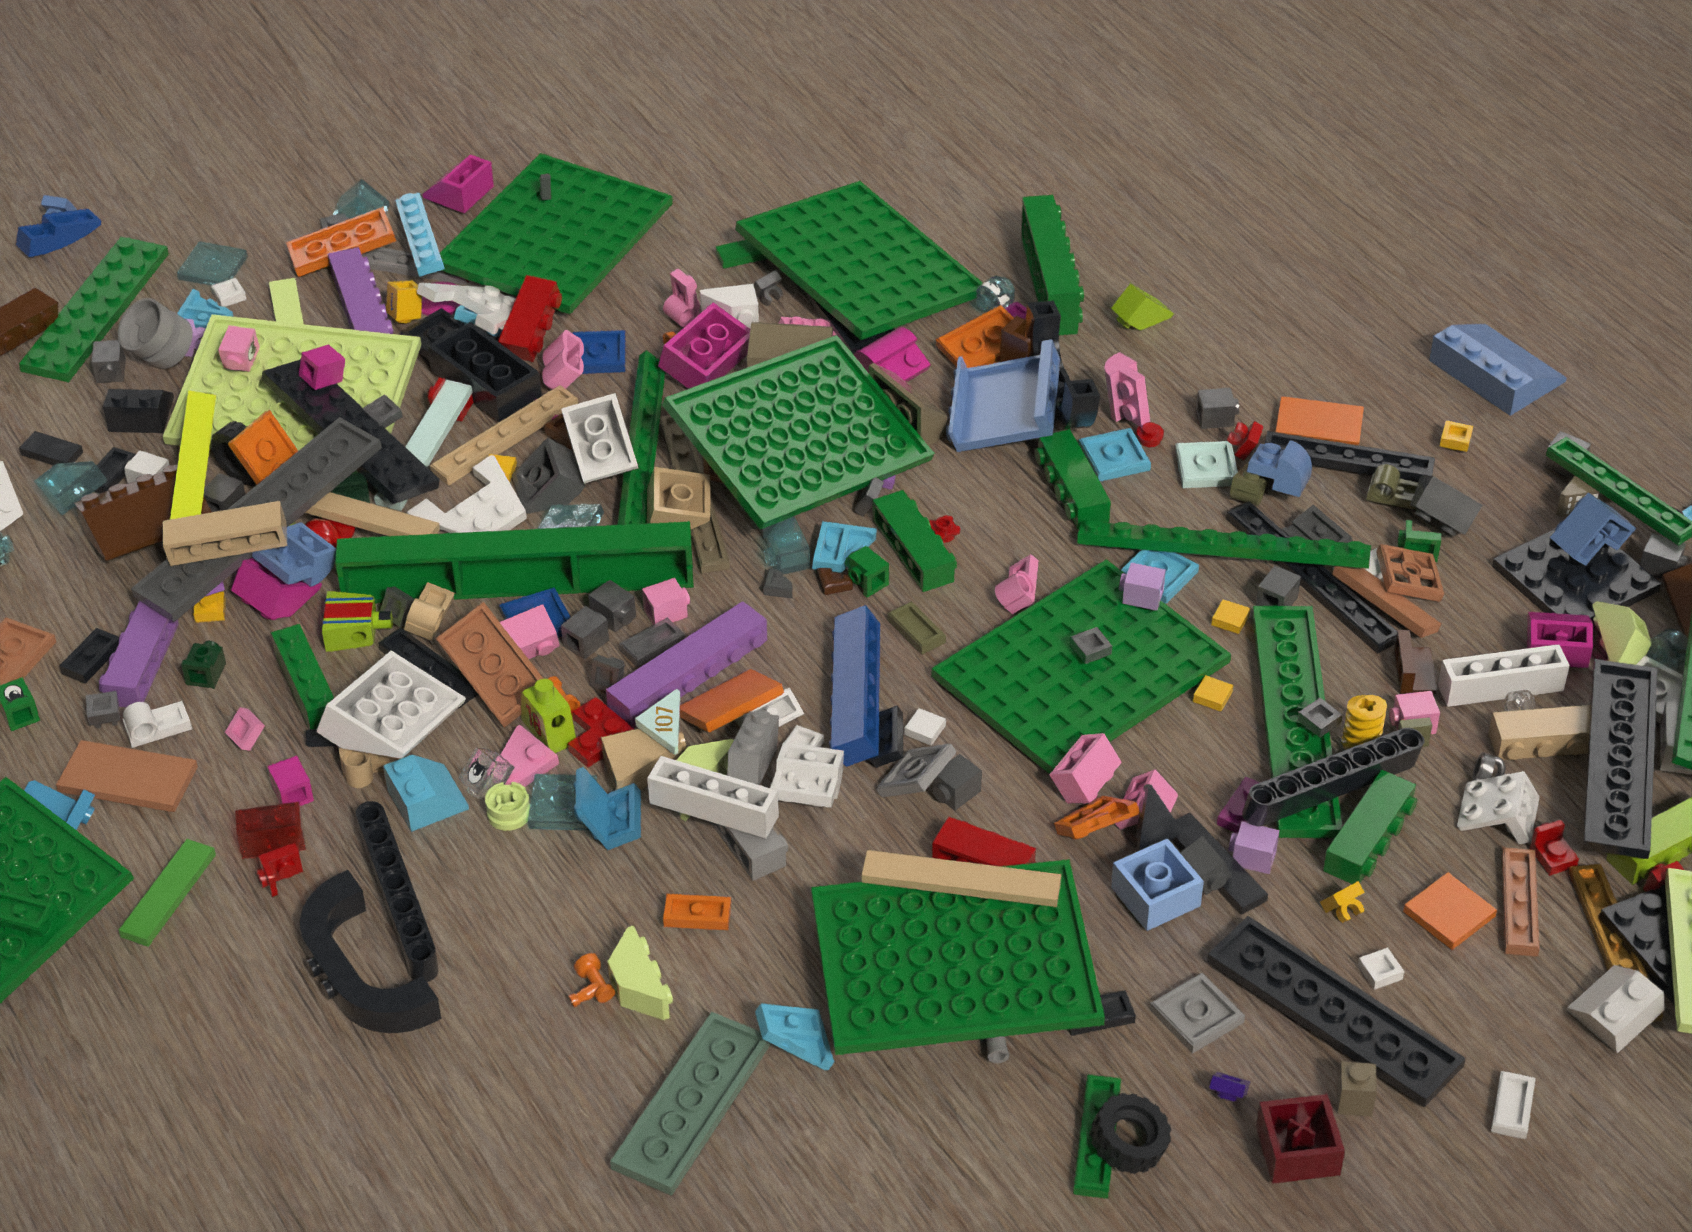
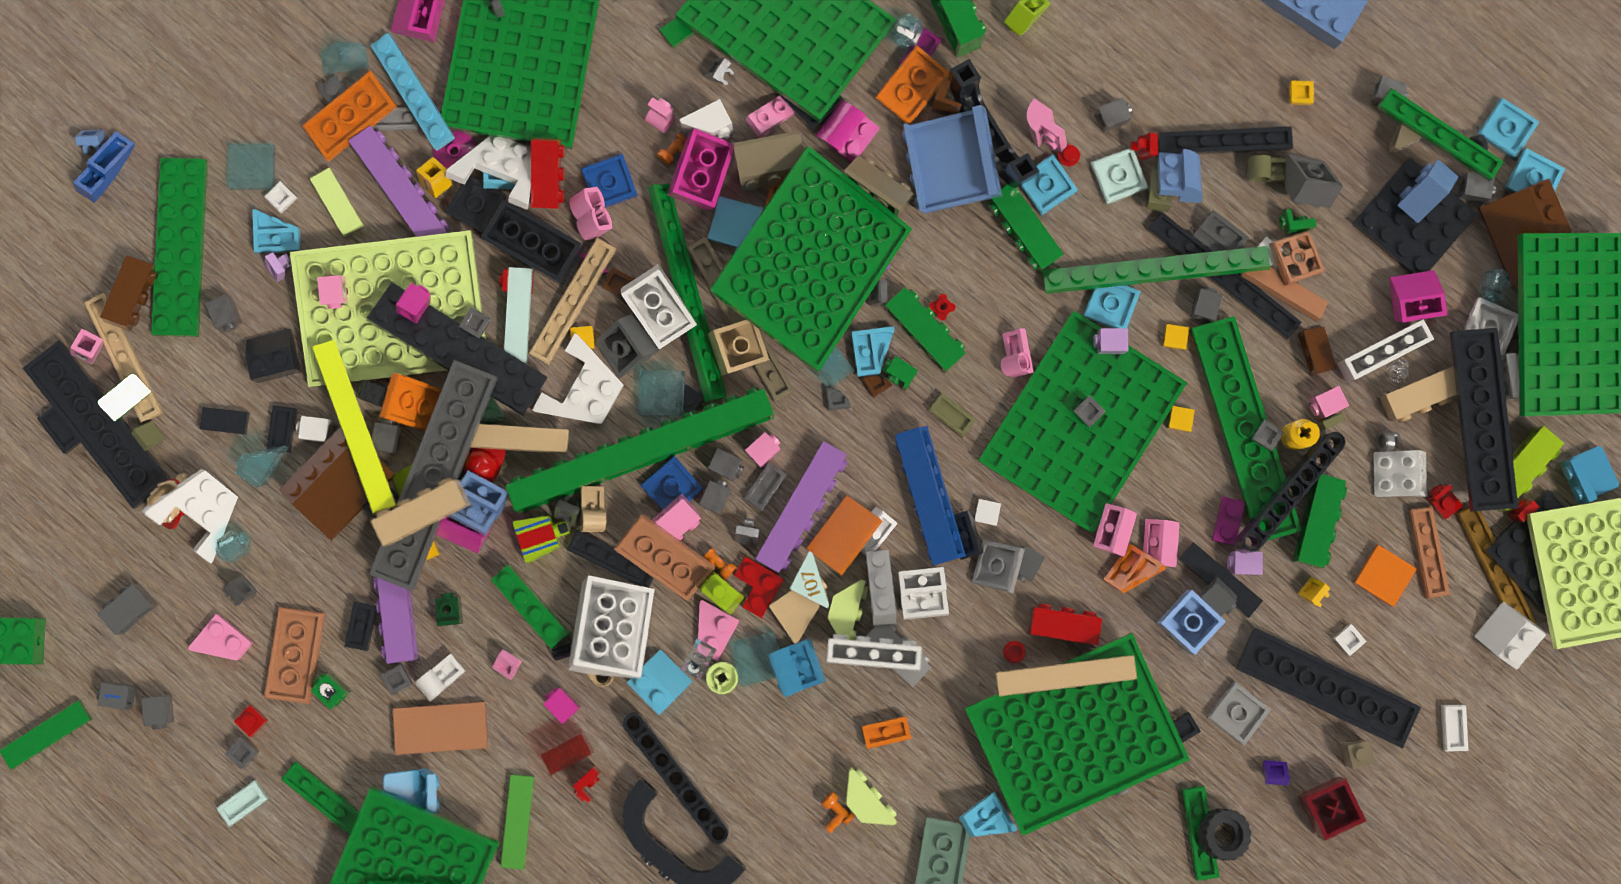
camera: 25 degrees left, 40 degrees up
light grey wheel [118,298,193,369] -> none
white tile [784,725,824,747] -> none
black tile [1136,784,1182,852] -> none
orange tile [1276,396,1364,445] -> none
yellowish green slope [1592,601,1652,665] -> none

